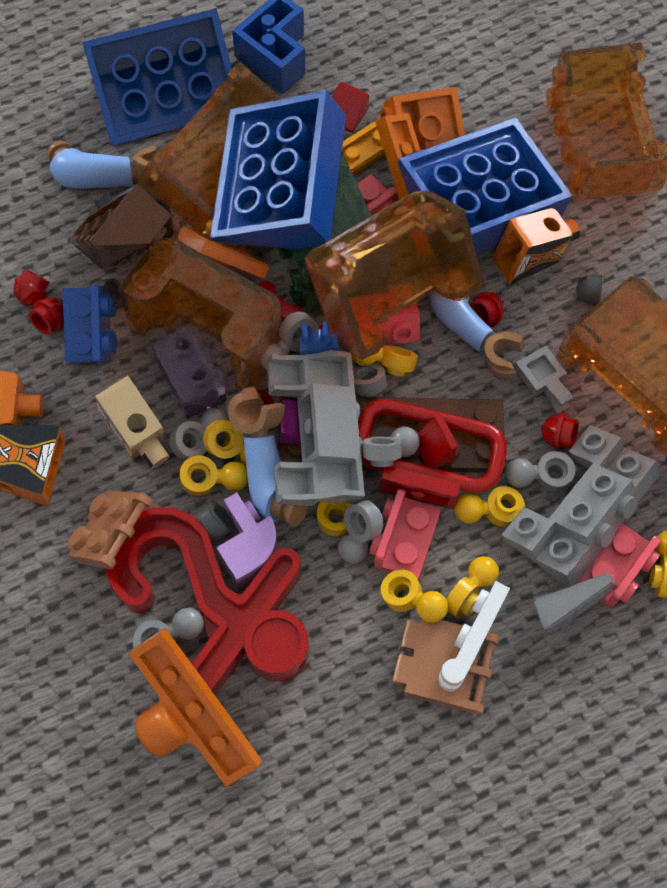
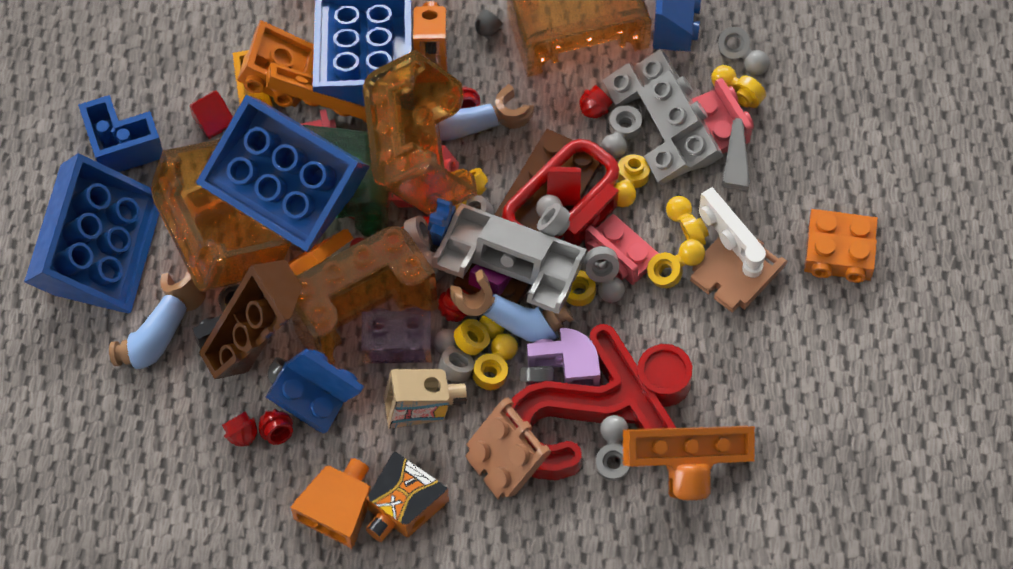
camera: 60 degrees left, 5 degrees down
light grey plate [514,346,573,414] -> none
none -> orange plate [804,209,878,283]

